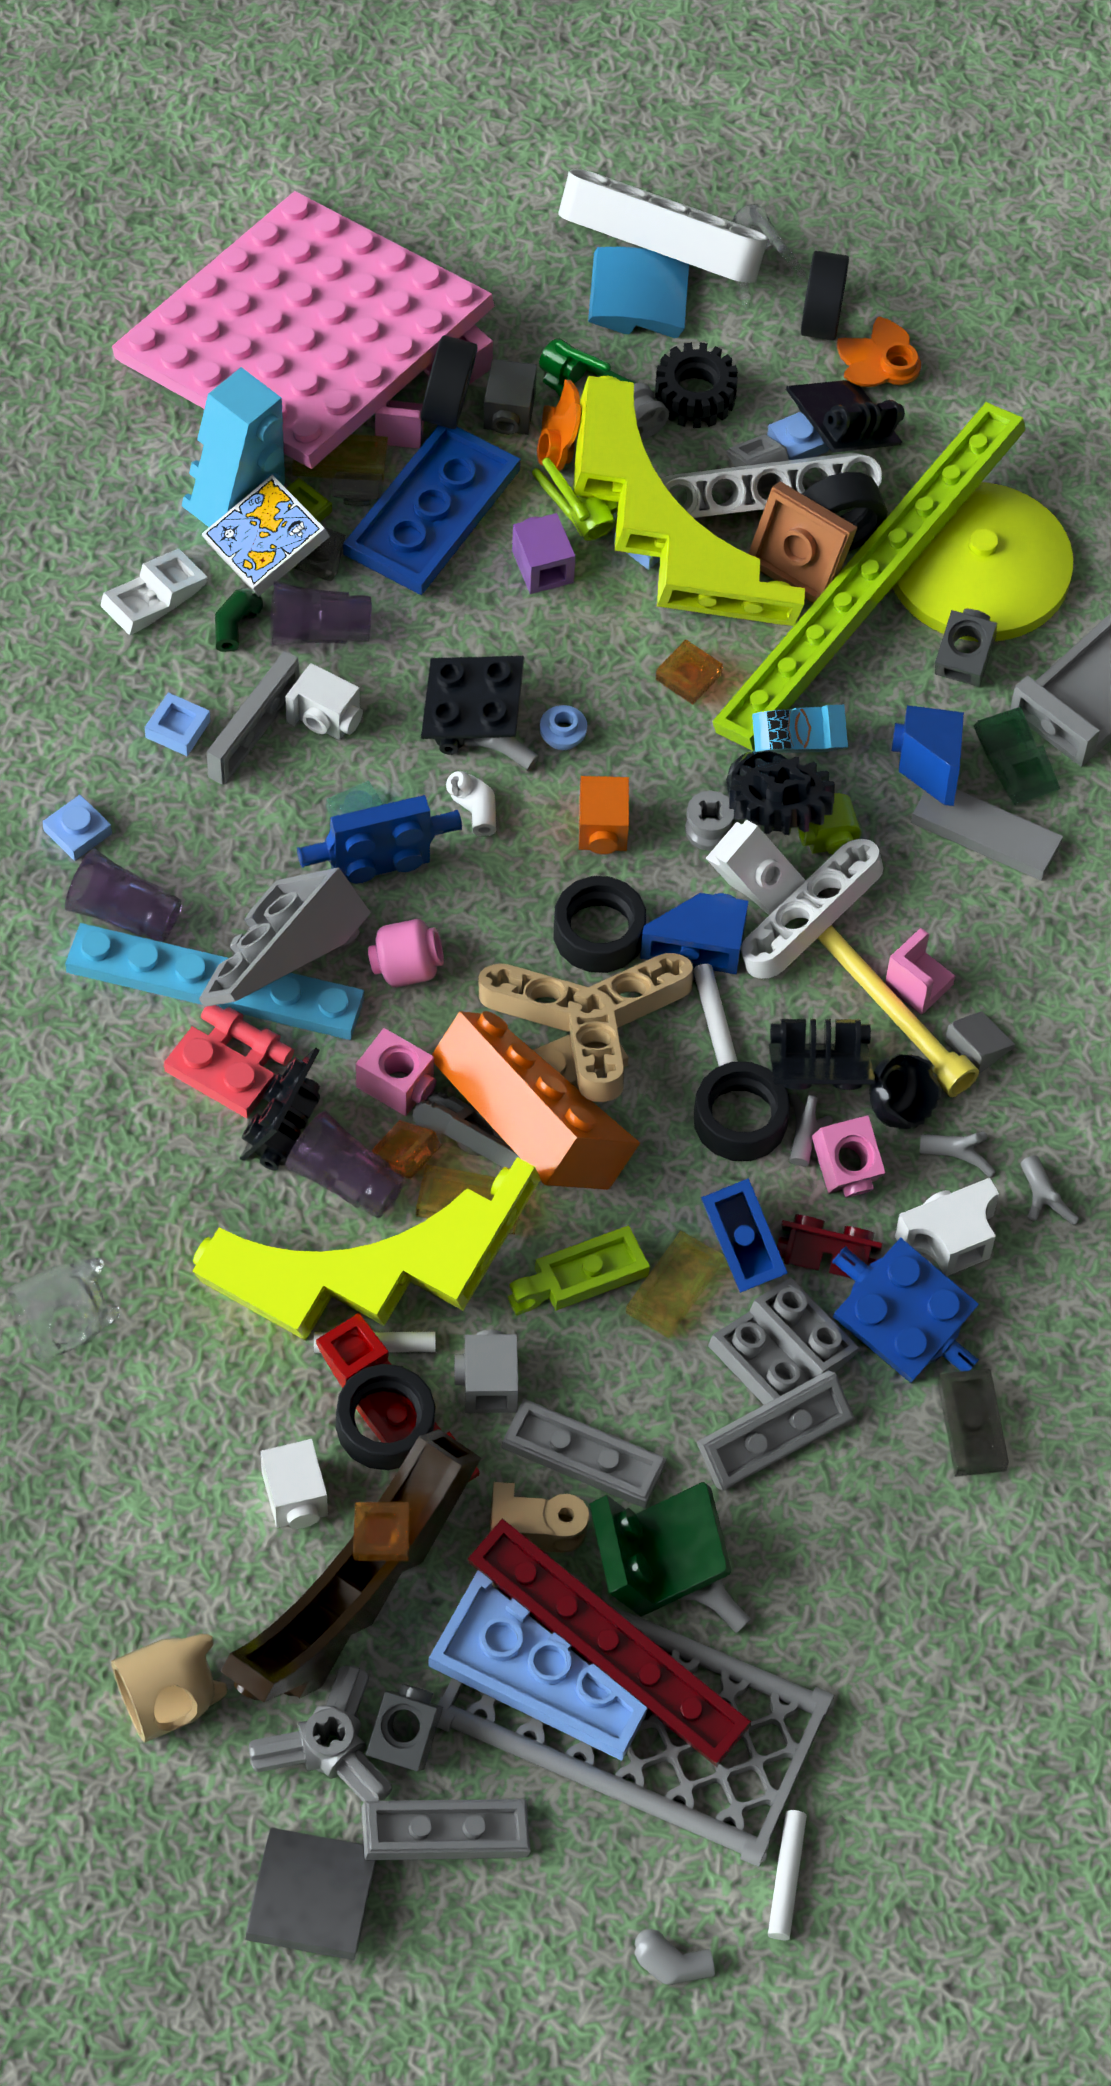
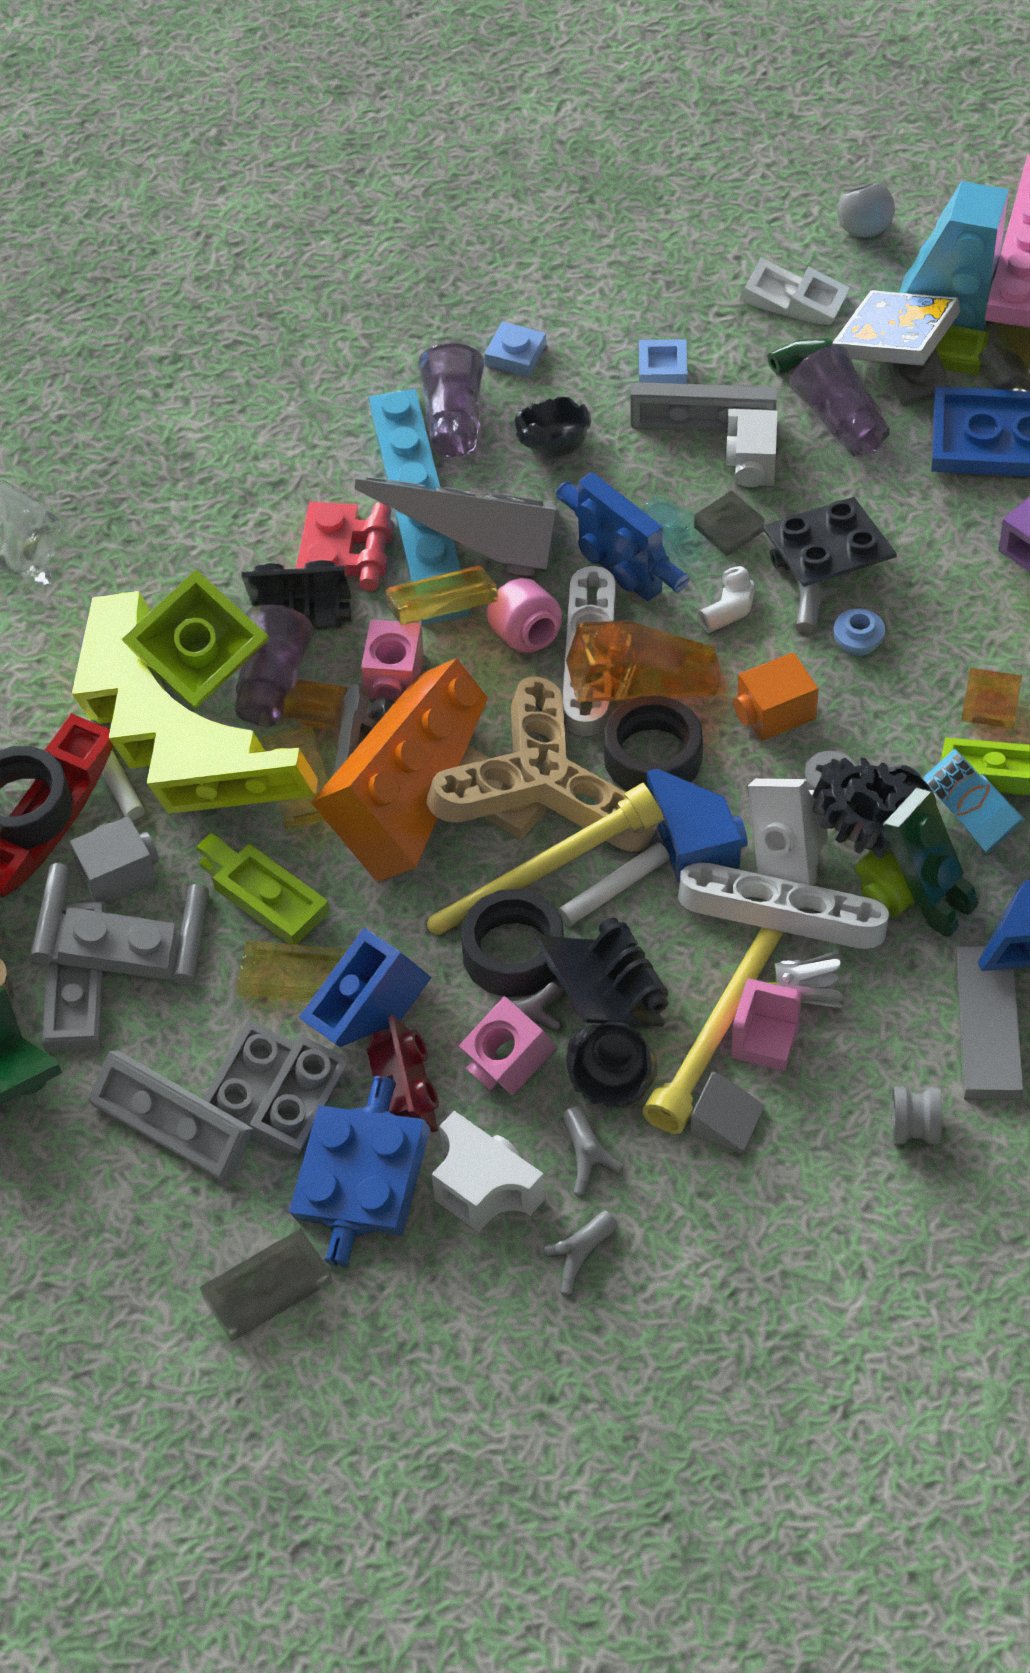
camera: 70 degrees right, 5 degrees down
none -> light grey plate [30,863,209,986]
none -> lime slope [121,569,270,710]
none -> clear yellow tile [385,566,498,625]
none -> light yellow piece [427,783,664,935]
none -> black hair [515,396,591,458]
none -> white beam [563,566,616,736]
none -> clear orange slope [566,620,726,702]
none -> clear smoke plate [694,490,765,556]
none -> flat silver piece [768,951,843,1008]
none -> light grey piece [837,182,895,239]
none -> dark green hinge [883,788,979,937]
none -> light grey wheel [891,1087,942,1145]

